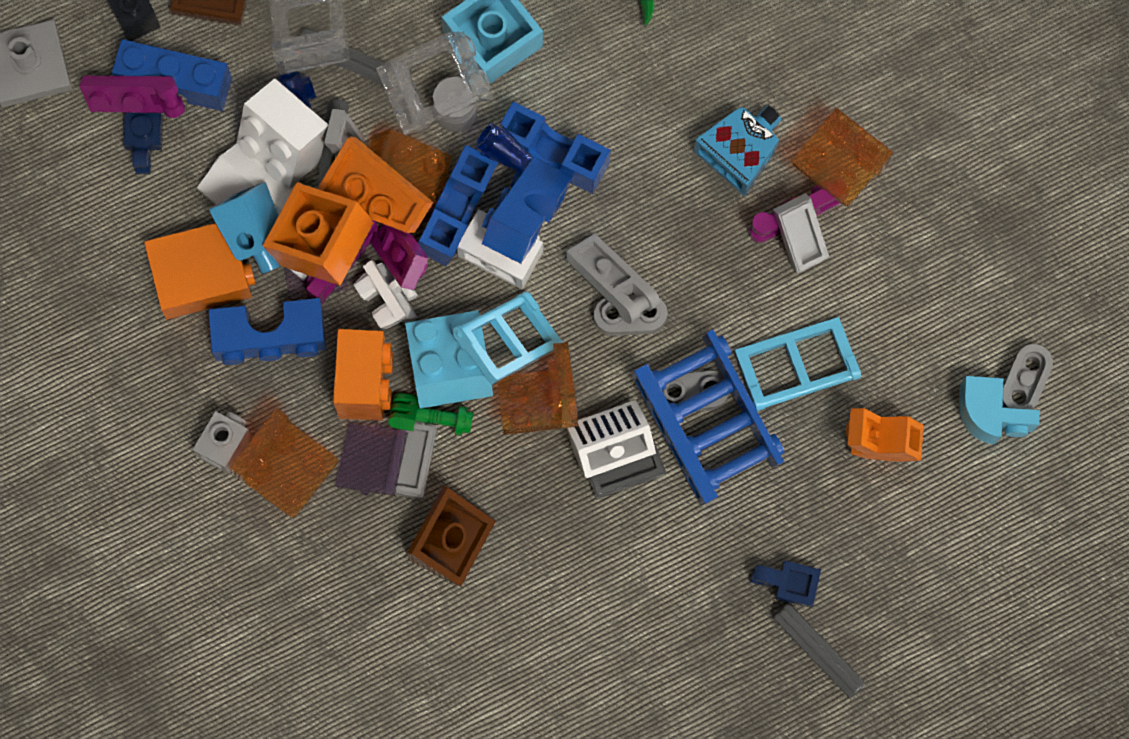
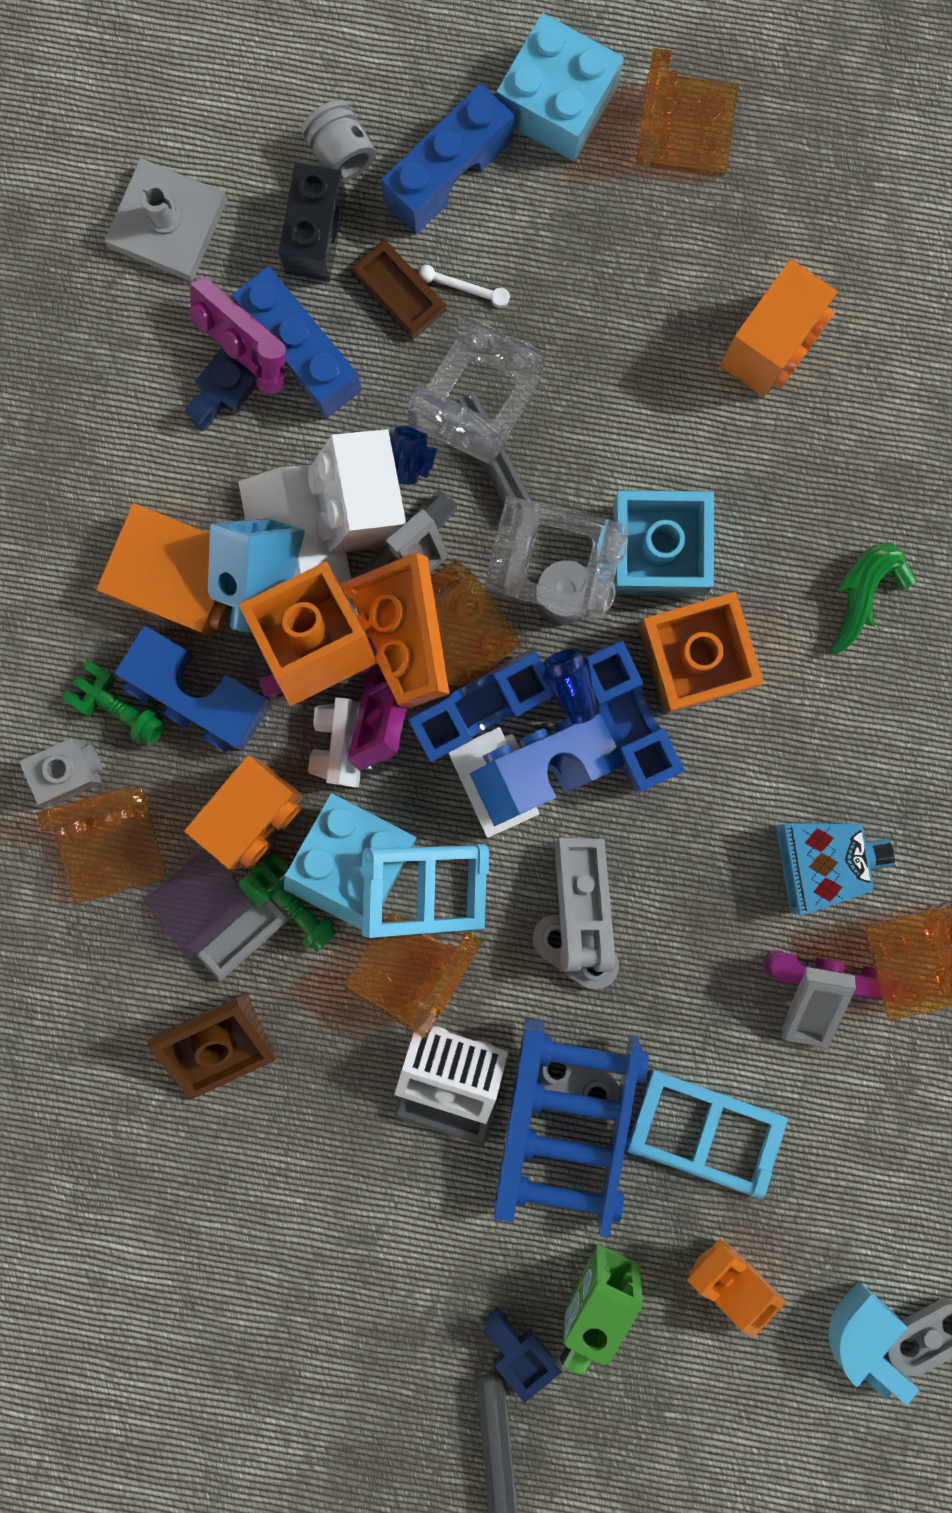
camera: 40 degrees right, 10 degrees up
none -> green hinge [61,659,165,746]
none -> bright green torso [560,1244,643,1374]
none -> orange brick [638,592,764,716]

